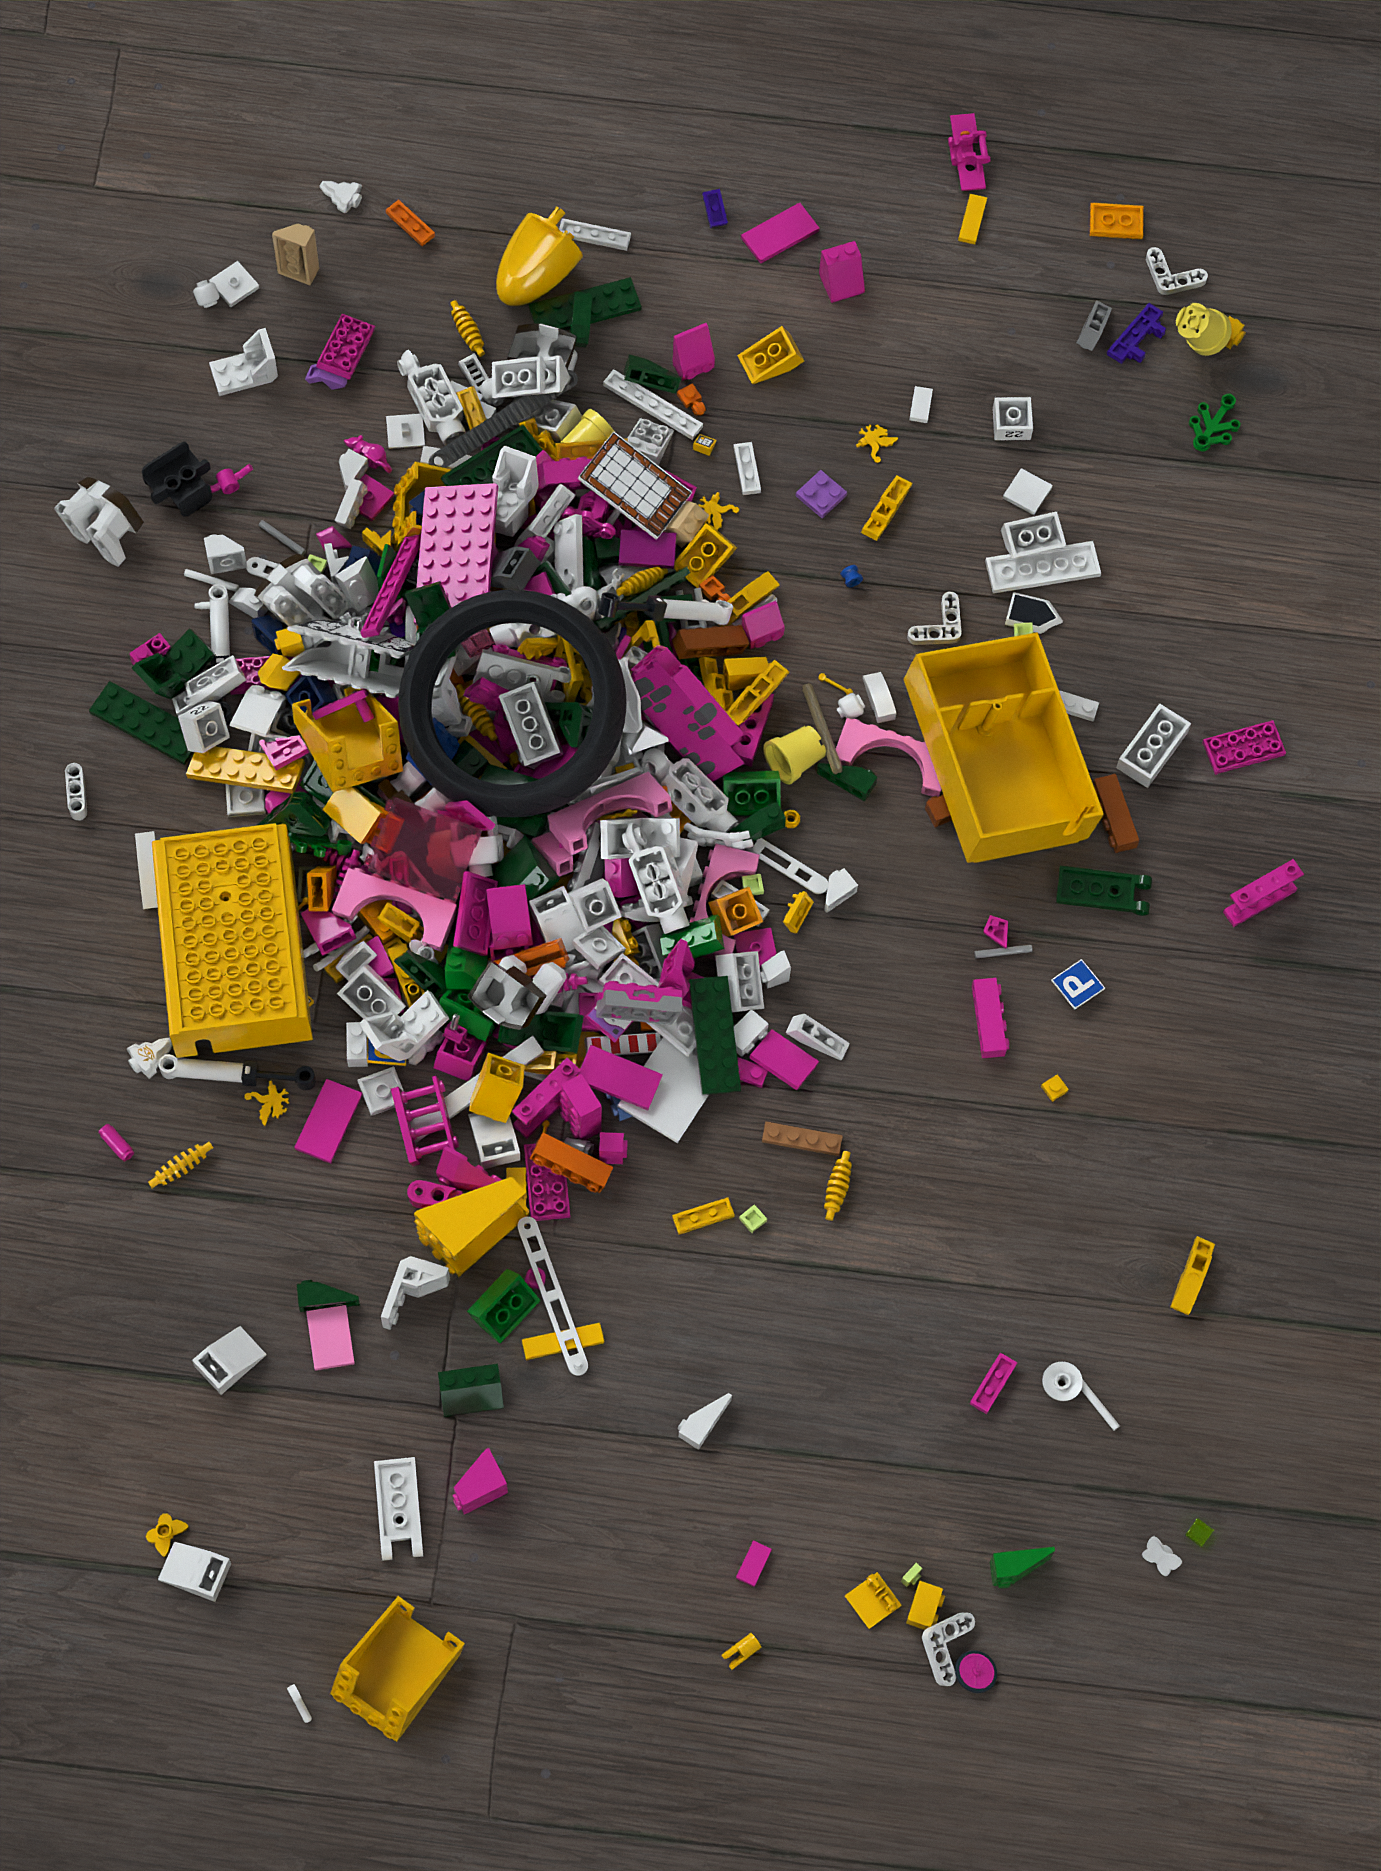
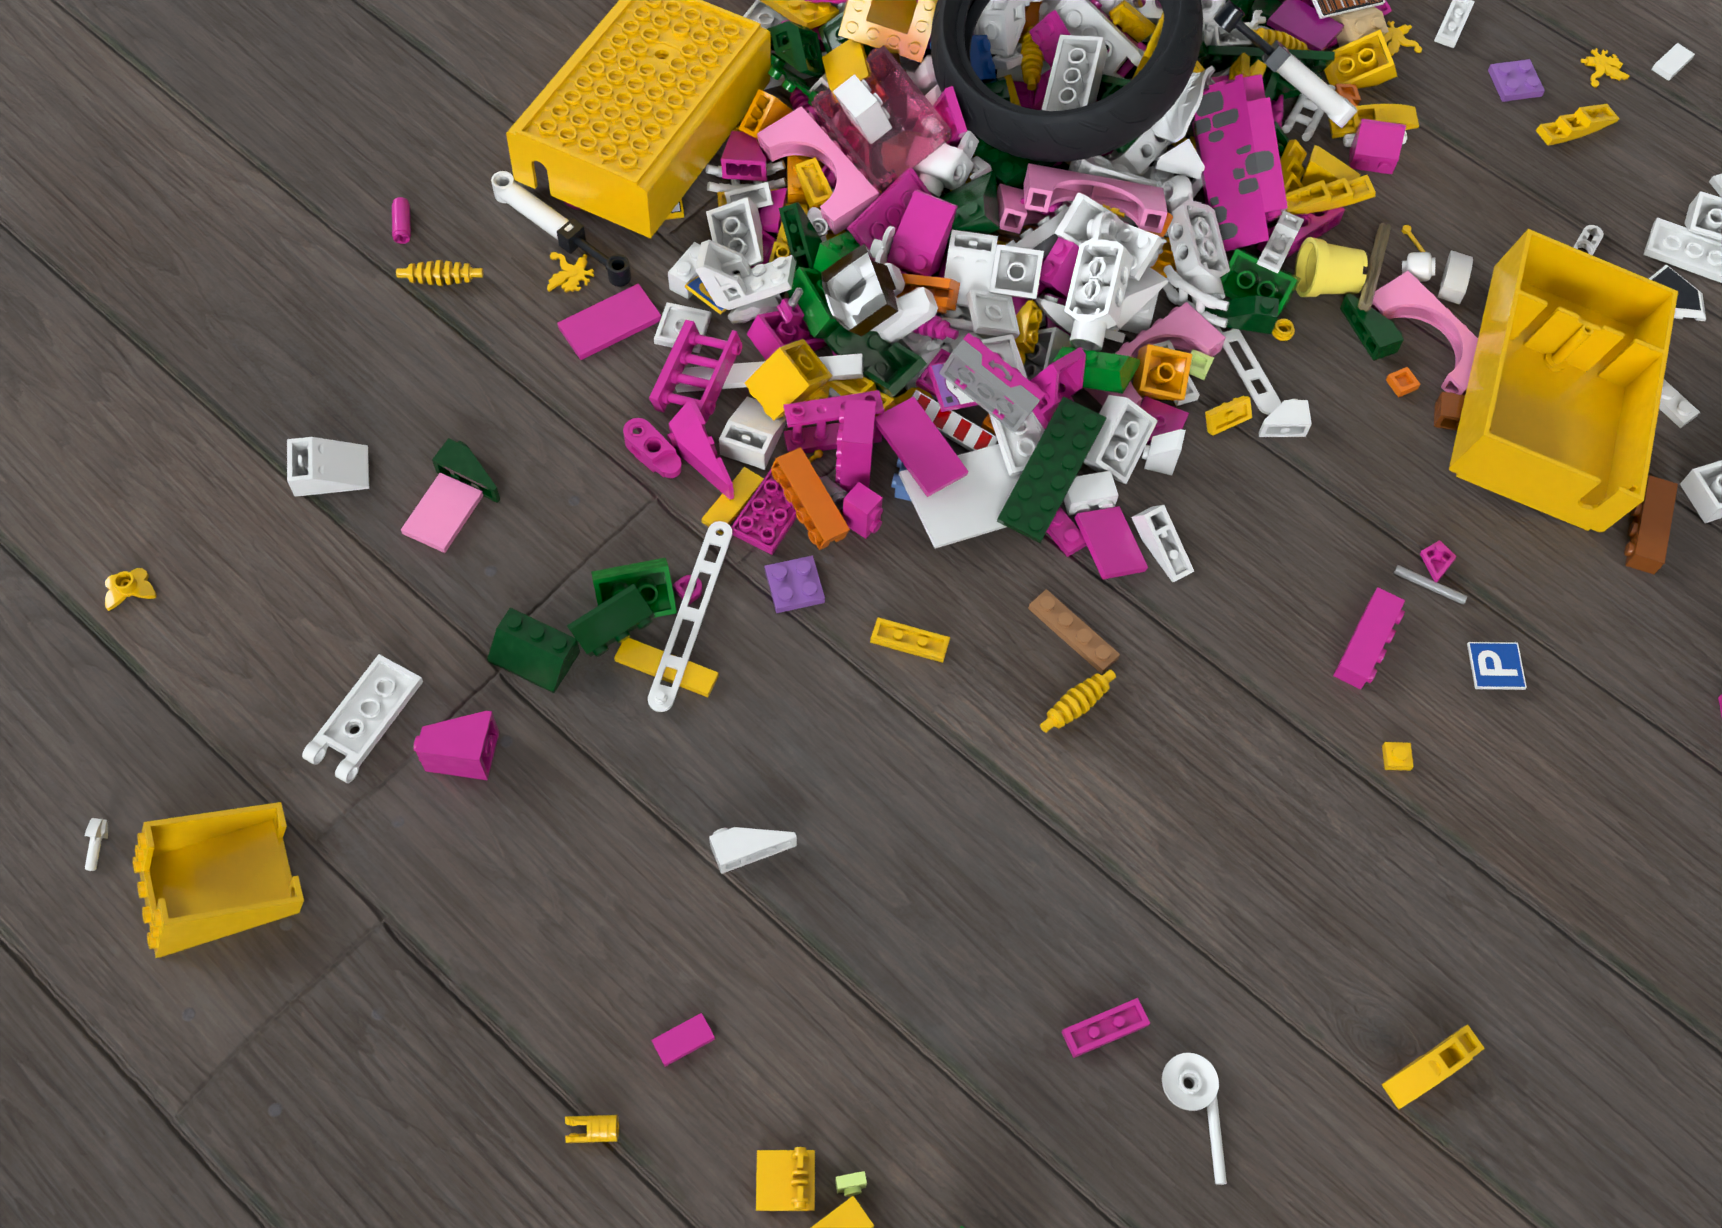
camera: 35 degrees right, 5 degrees down
white rock [127,1038,173,1079] -> none
white slope [158,1542,231,1602] -> none
white bracket [381,1256,450,1330] -> none
yellow windscreen [414,1177,530,1277] -> none
dark orange brick [672,625,750,659] -> none
yellowish green plate [739,1204,767,1233] -> none
blue wheel [840,565,863,588] -> none
dark green hinge [1056,866,1152,916] -> none
none -> dark green slope [567,584,656,657]
none -> medium lavender plate [764,555,825,613]
none -> white brick [833,75,892,144]
none -> white animal [870,226,895,264]
none -> yellow tile [1229,53,1250,80]
none -> white slope [1257,211,1304,273]
none -> orange plate [1386,367,1420,398]

